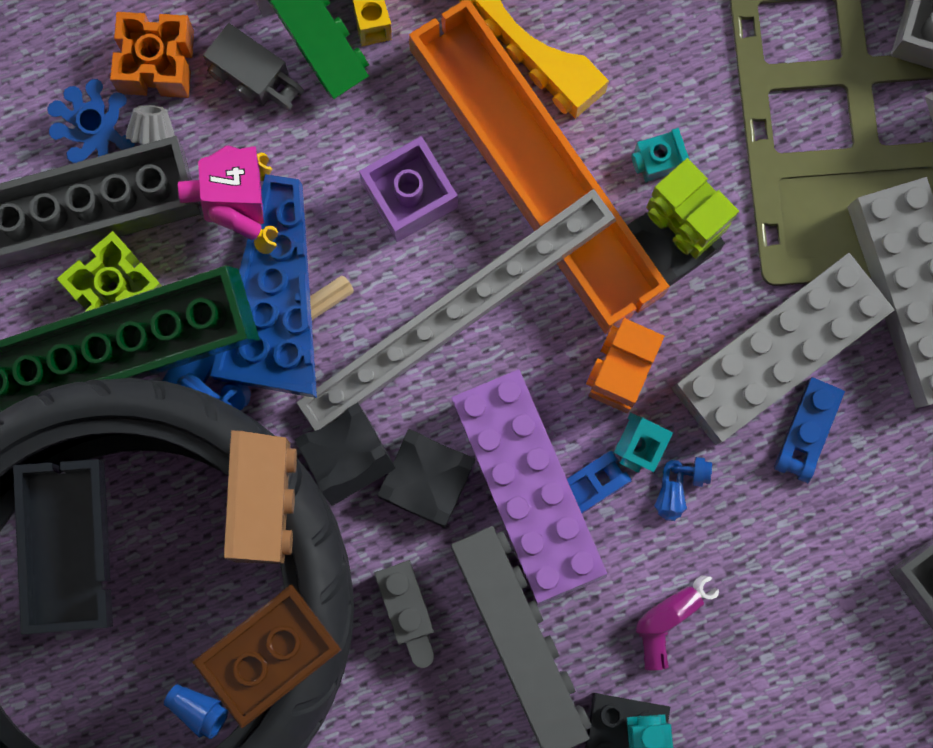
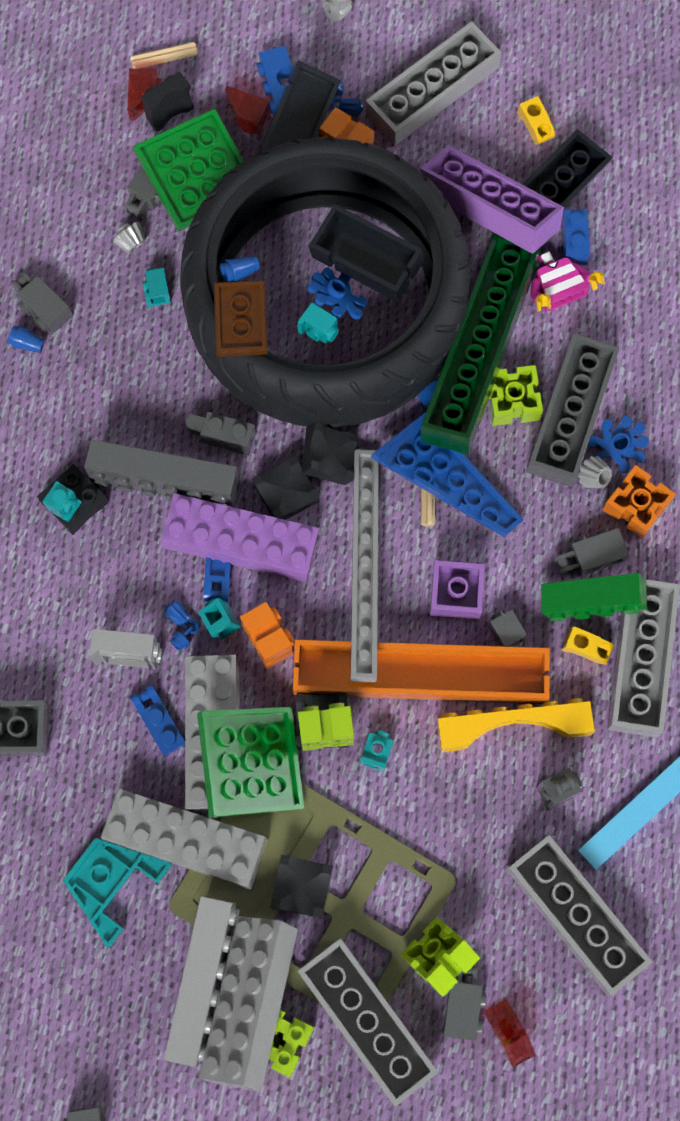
camera: 130 degrees right, 5 degrees down
blue piece [177,373,251,410] -> none
dark pink torso [178,145,278,254] -> none
medium nougat slope [224,431,297,564] -> none
magenta arm [636,576,719,671] -> none
none -> light grey window [89,629,163,670]
none -> green plate [197,707,305,818]
none -> black brick [270,855,333,919]
none -> teal brick [297,303,339,344]
none -> blue animal [307,267,367,319]
none -> dark grey brick [488,610,527,647]

